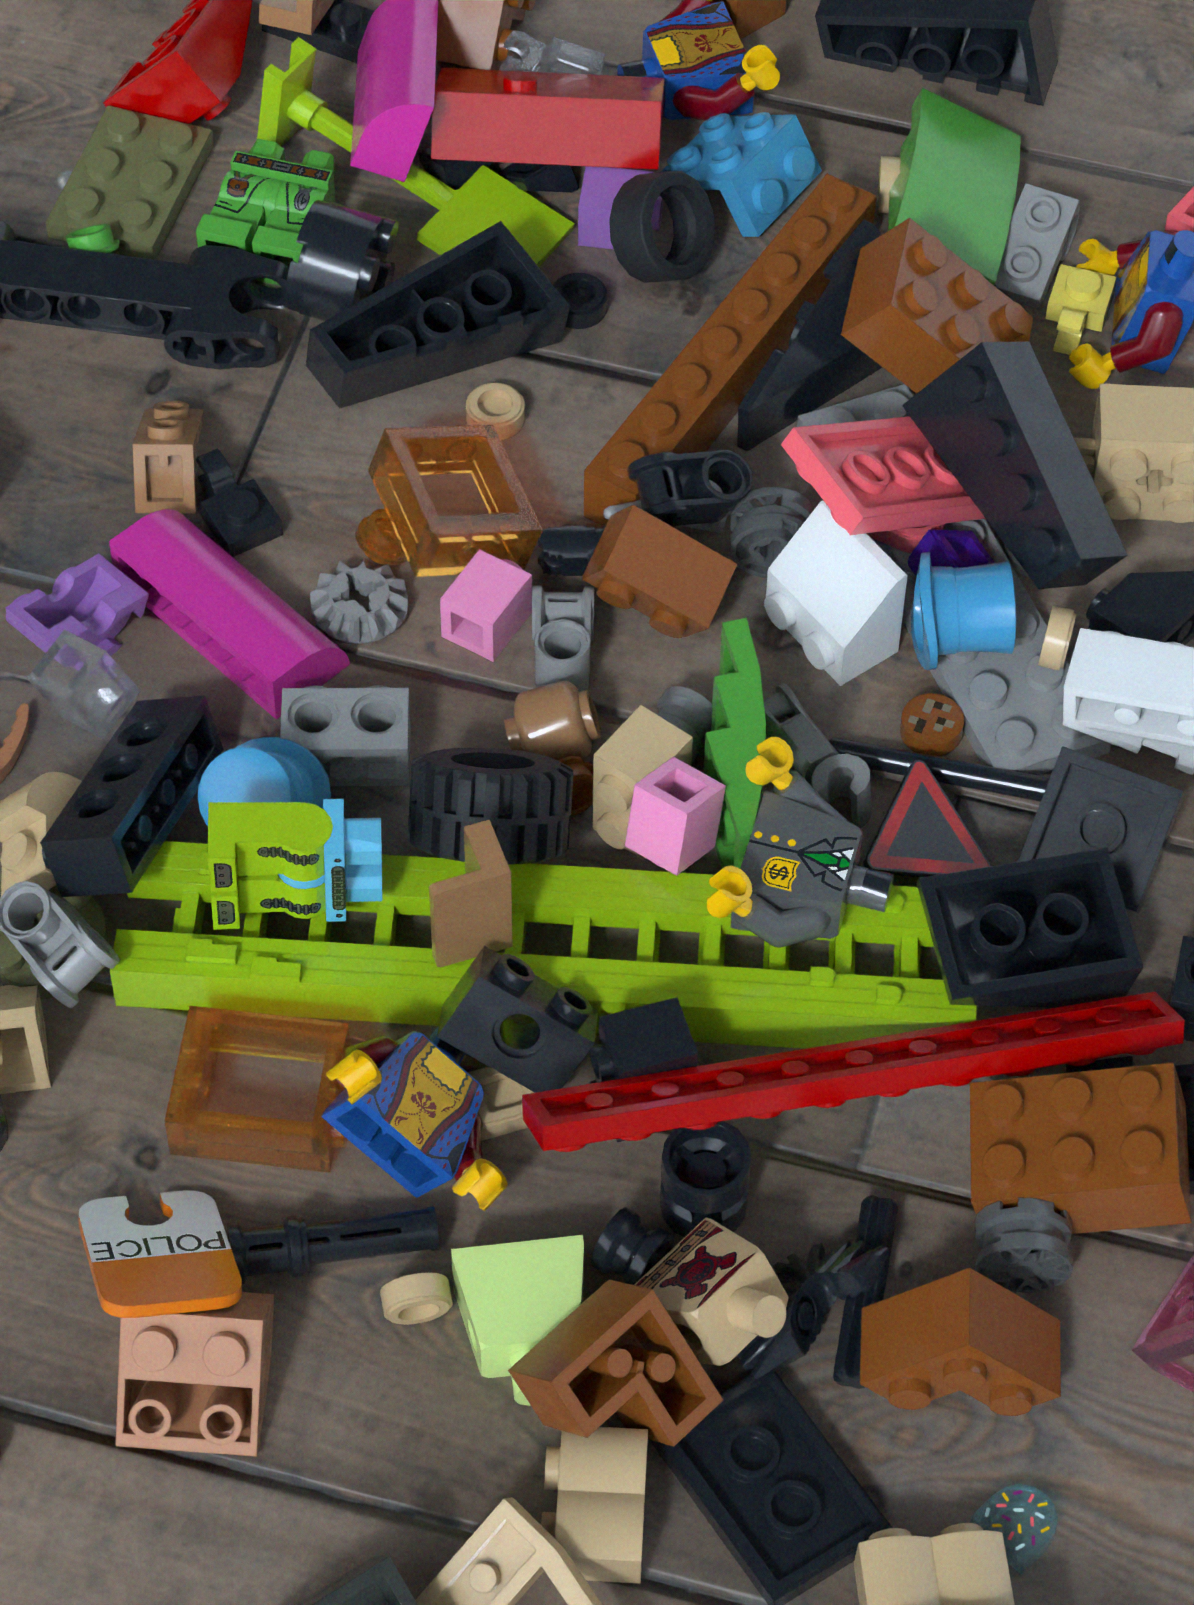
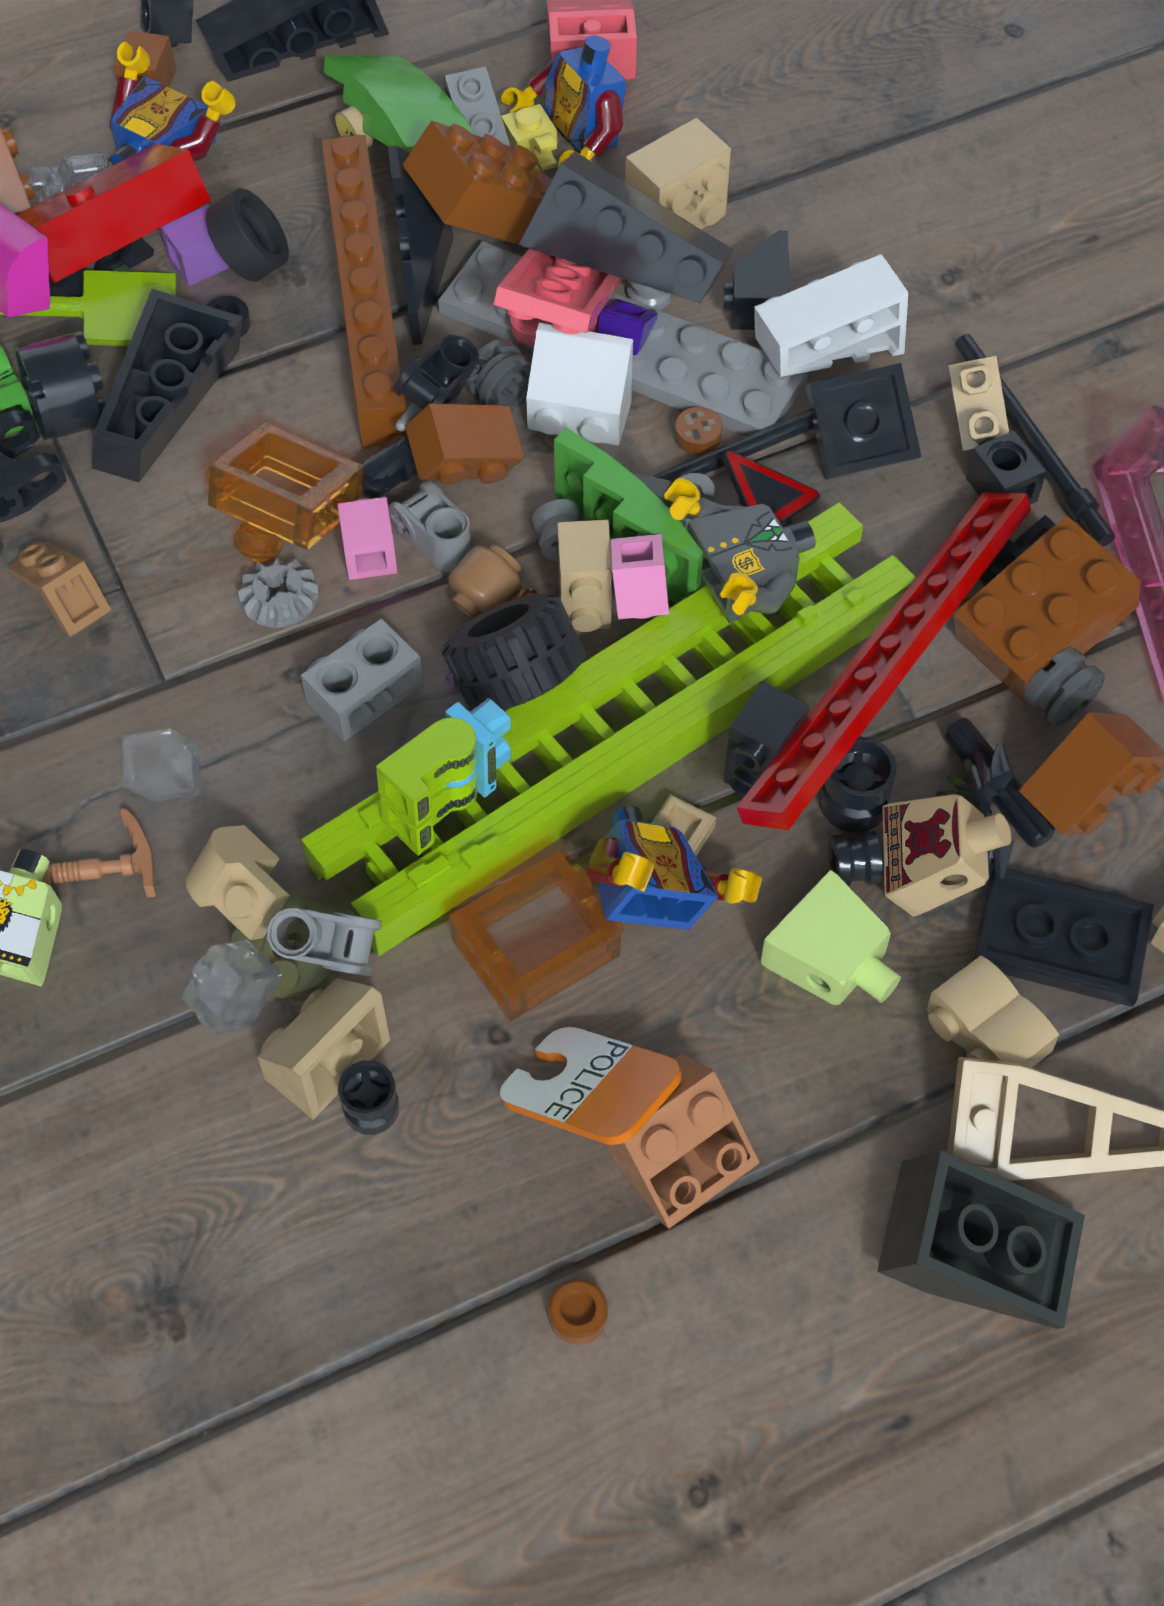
camera: 40 degrees left, 5 degrees up
medium lavender cylinder [5,553,149,672] -> none
black brick [40,695,224,897] -> none
dark pink brick [109,509,350,720] -> none
black plate [196,448,283,557] -> none
dark azure piece [198,737,331,826] -> none
black pin [227,1206,440,1284] -> none
tan tile [380,1273,453,1325] -> none
medium nougat panel [429,820,513,967] -> none
black brick [437,946,598,1093] -> none
tan tile [466,383,525,441] -> none
dark orange brick [508,1280,723,1446] -> none
dark azure bracket [661,112,822,237] -> none
dark azure piece [911,552,1017,670] -> none
black slope [917,848,1143,1008] -> none
tan tile [1038,605,1077,671] -> none

